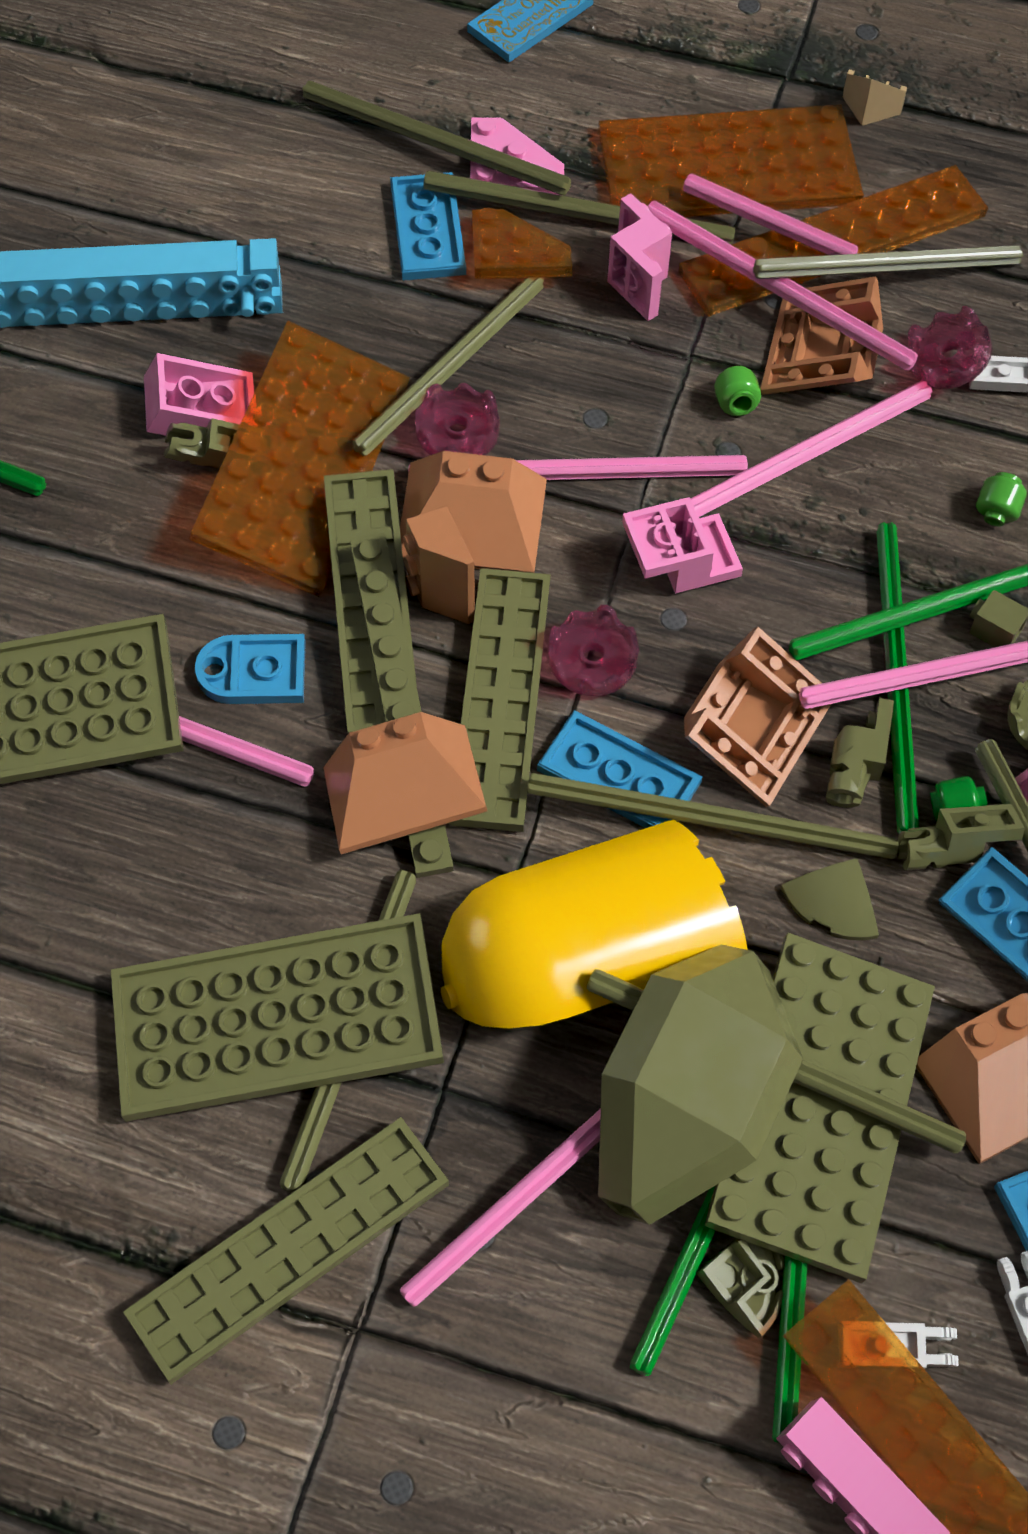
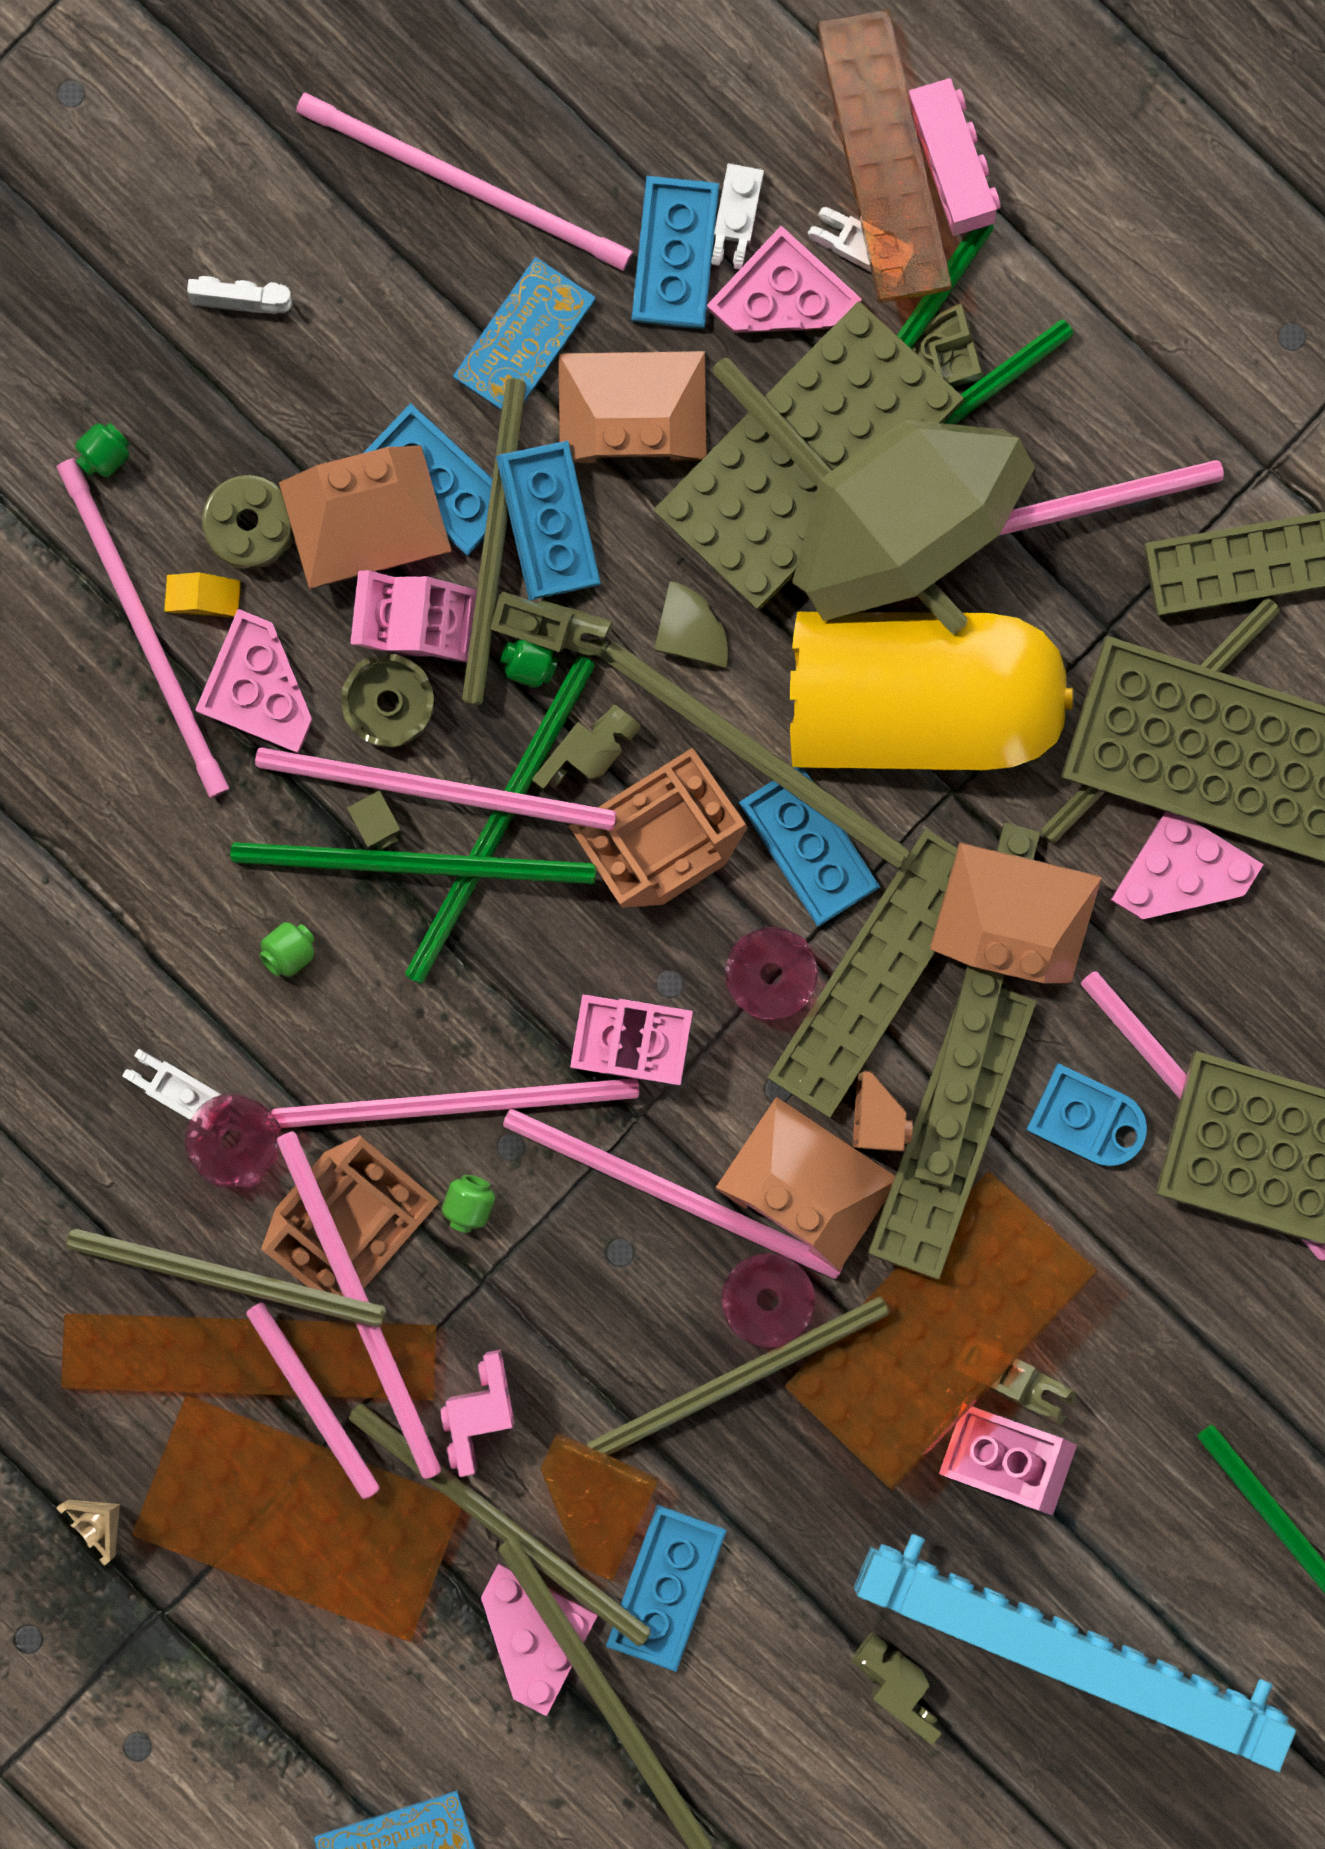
camera: 155 degrees left, 25 degrees up
none -> bright pink plate [706,226,862,333]
none -> olive plate [851,1632,942,1745]
none -> bright pink plate [1110,811,1264,920]

